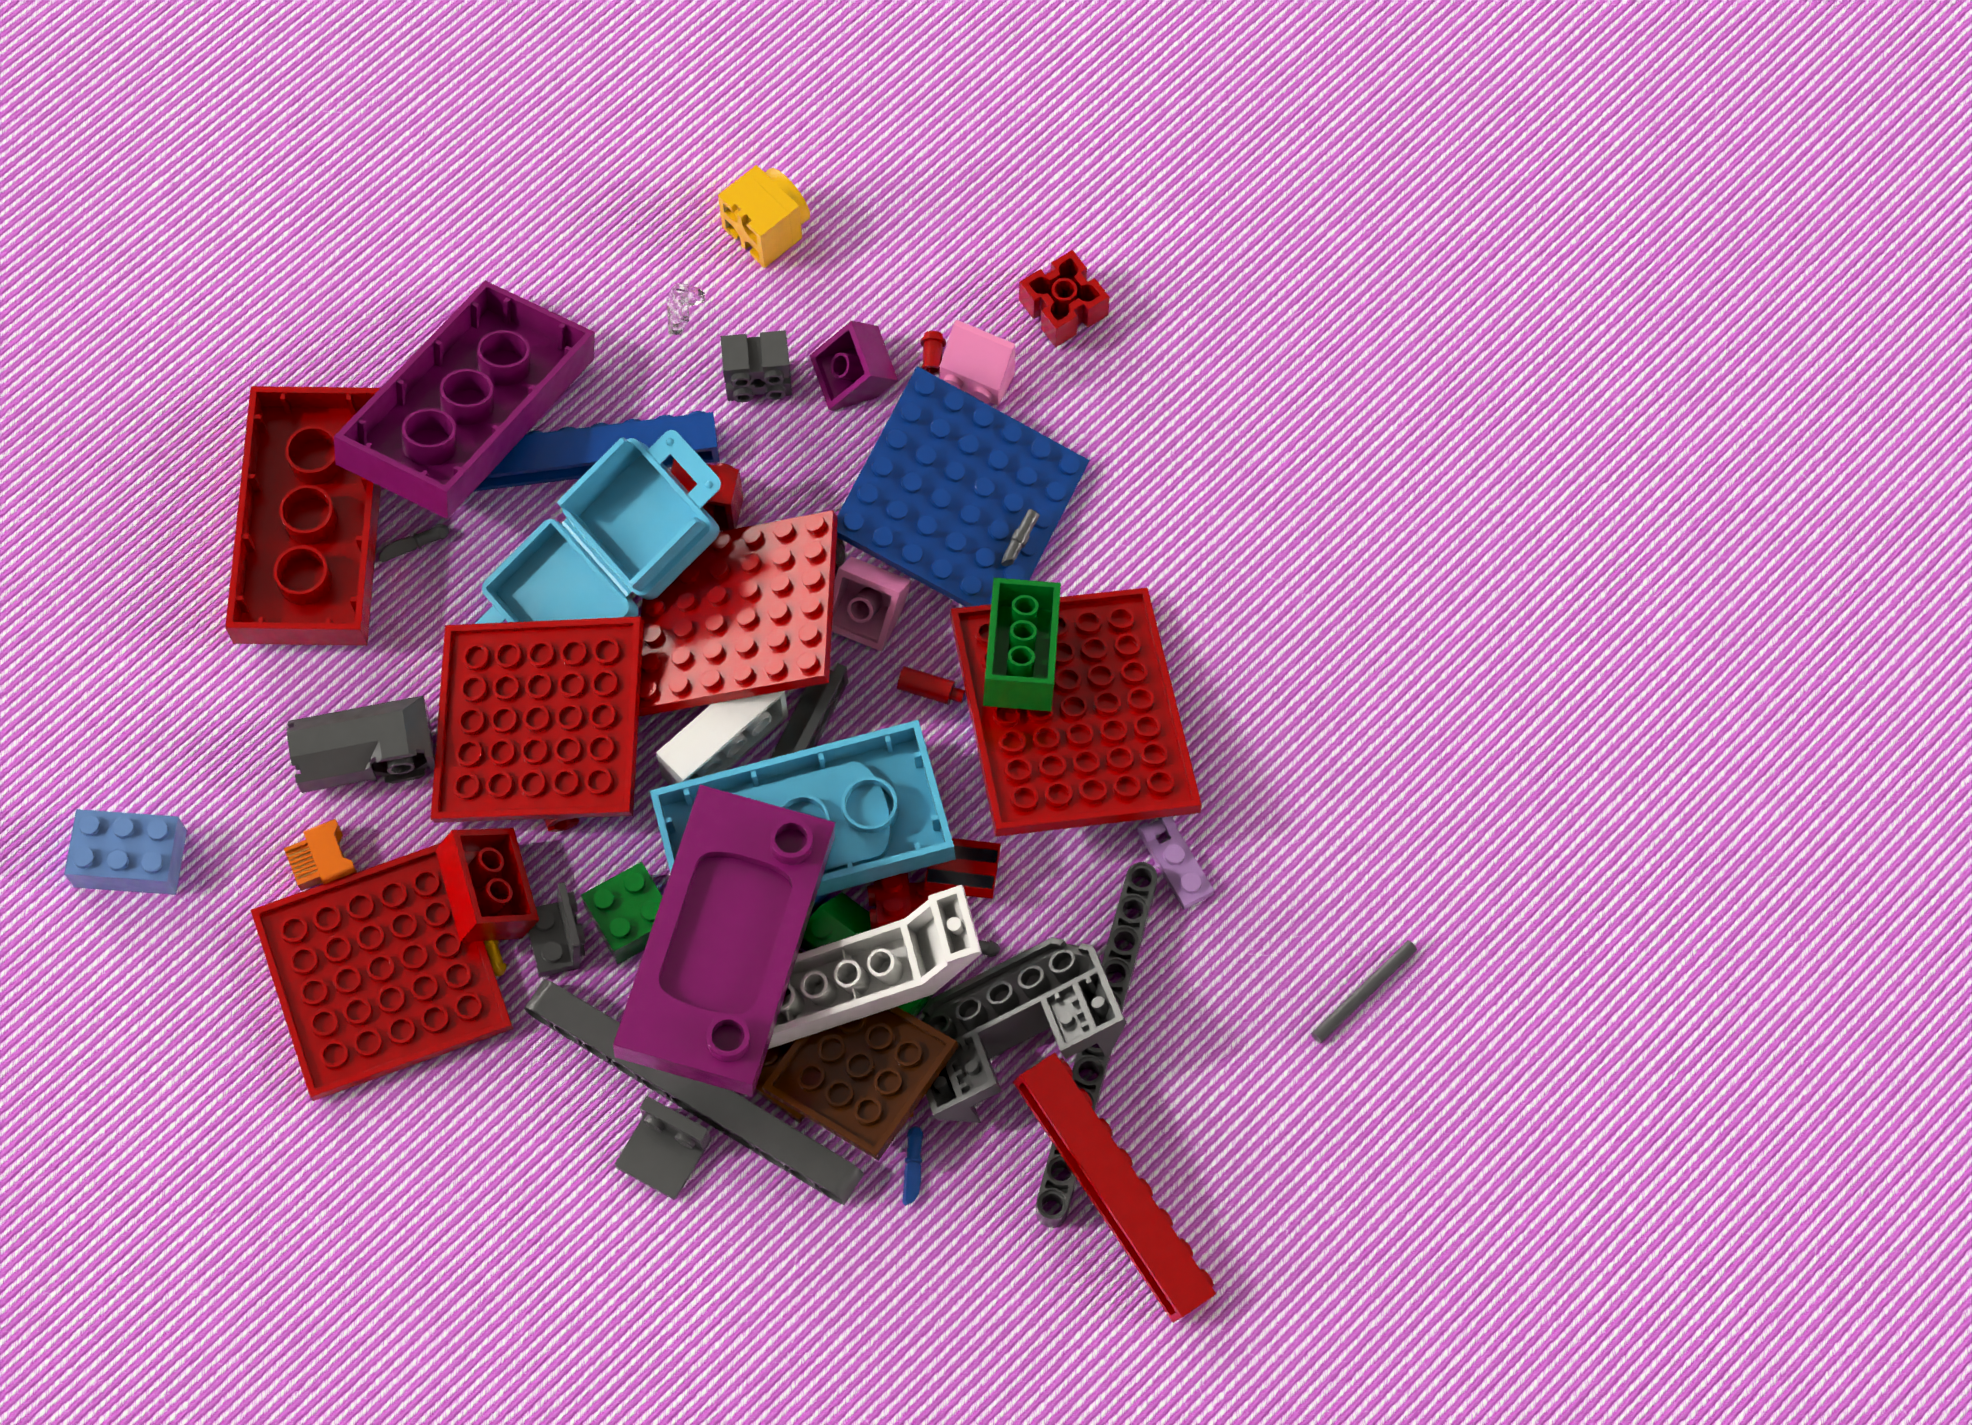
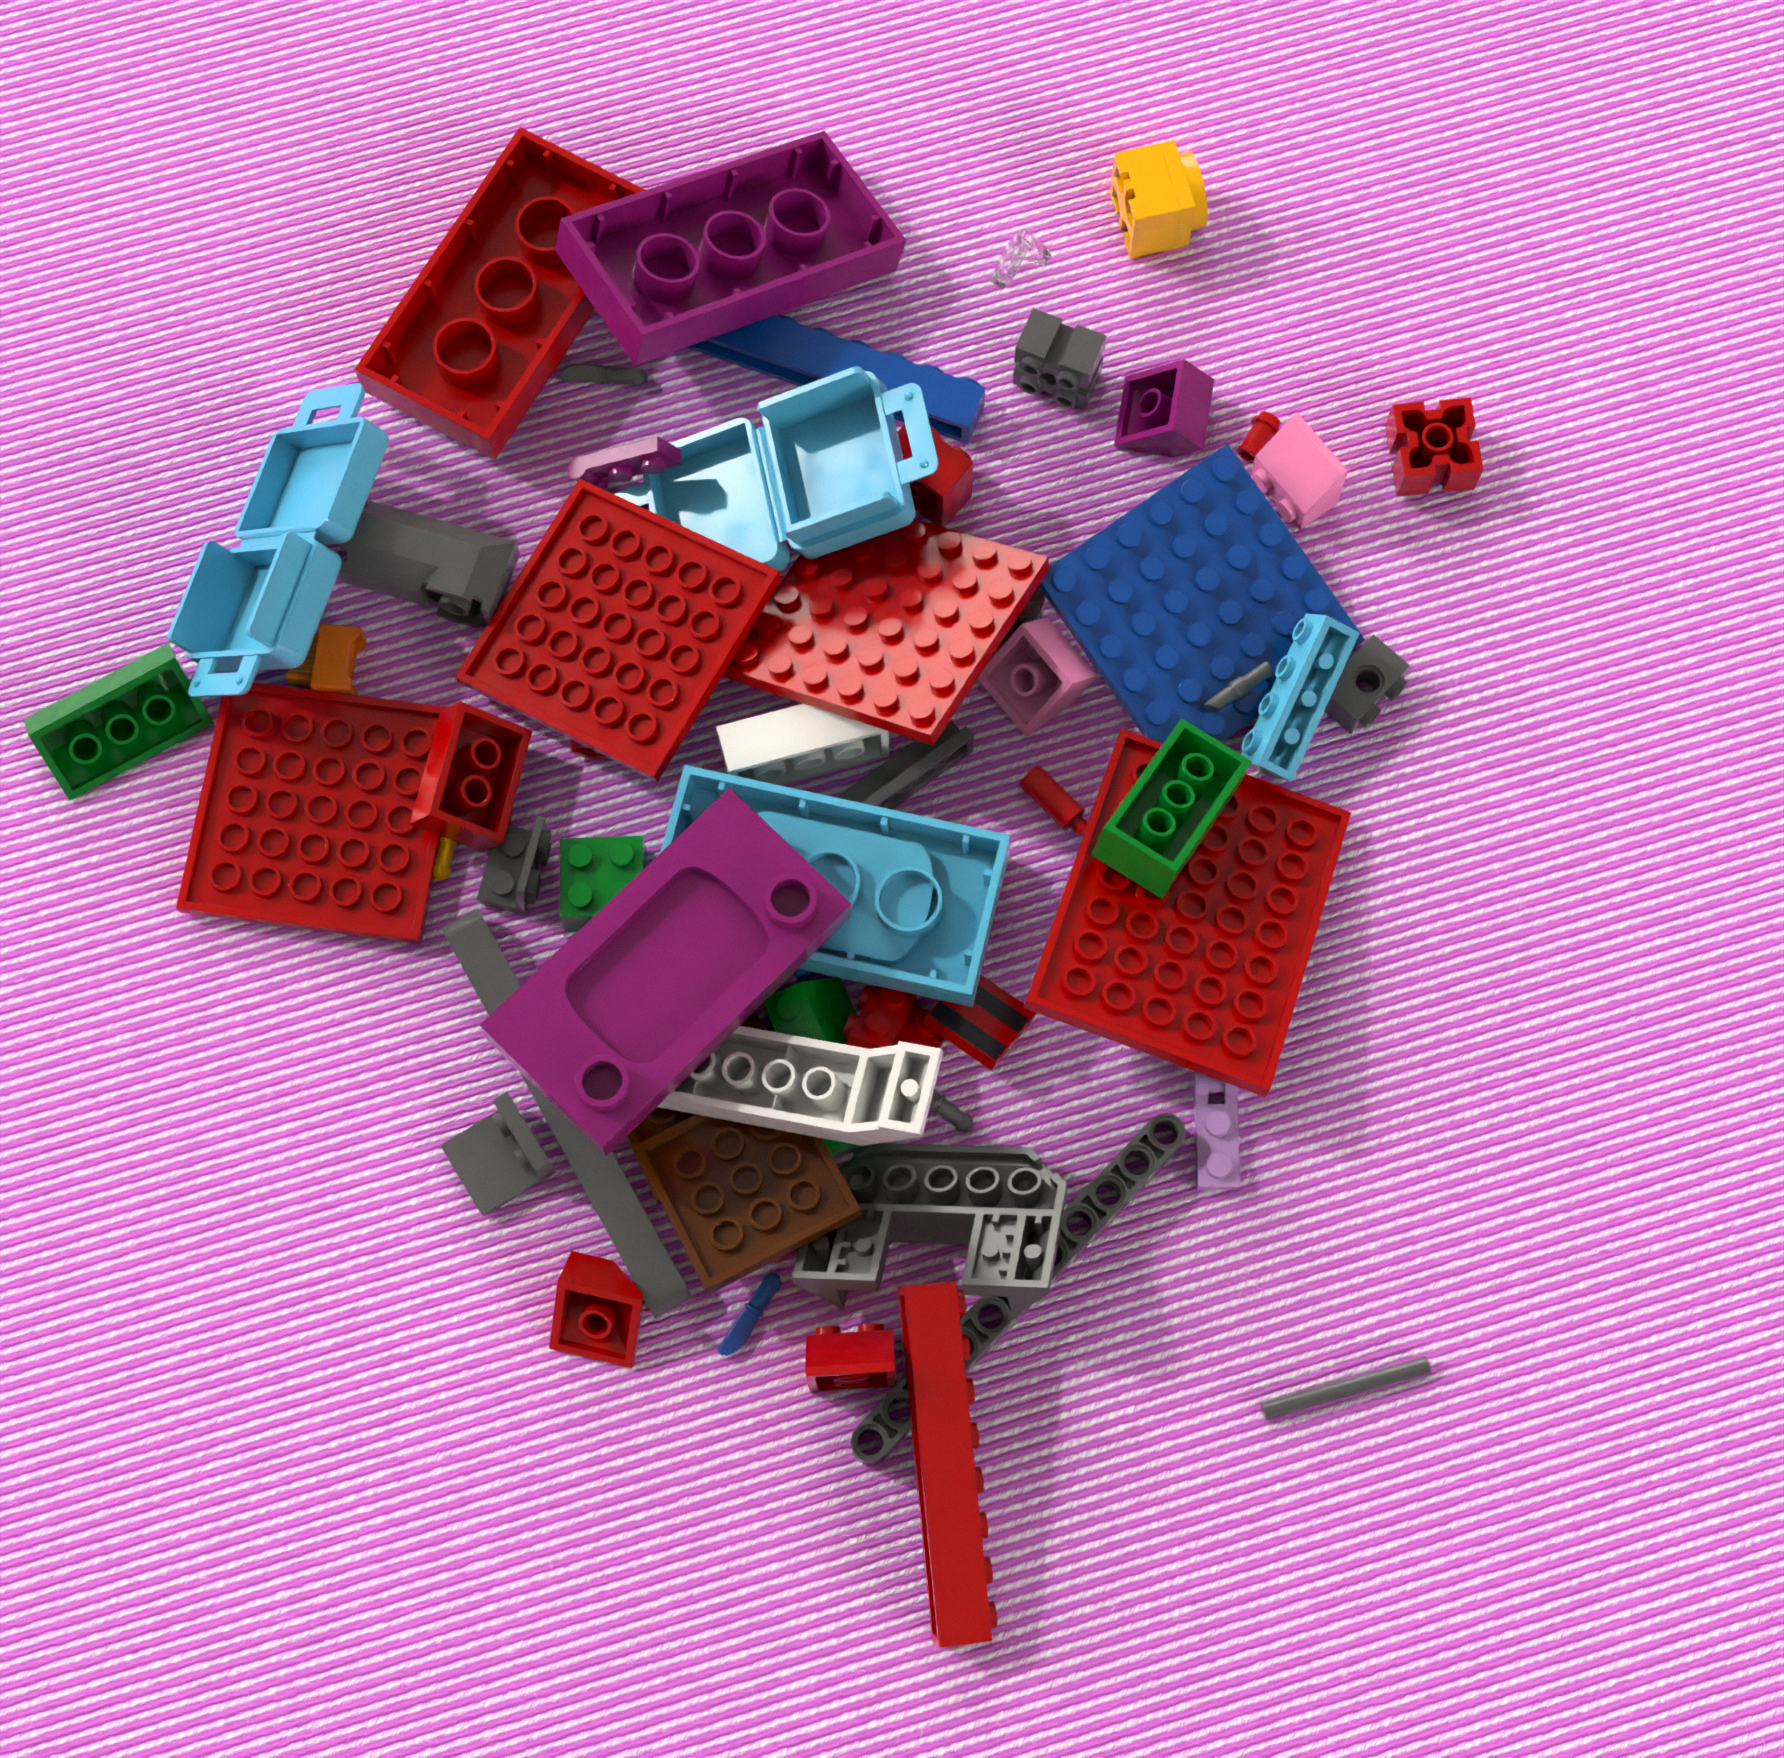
camera: 30 degrees right, 5 degrees up
medium blue brick [64,809,187,895] -> none
none -> green slope [24,643,214,801]
none -> medium azure piece [167,383,389,697]
none -> red slope [549,1251,644,1368]
none -> magenta plate [568,436,681,490]
none -> red slope [805,1323,896,1393]
none -> medium azure brick [1241,613,1360,782]
none -> dark grey brick [1324,634,1410,734]

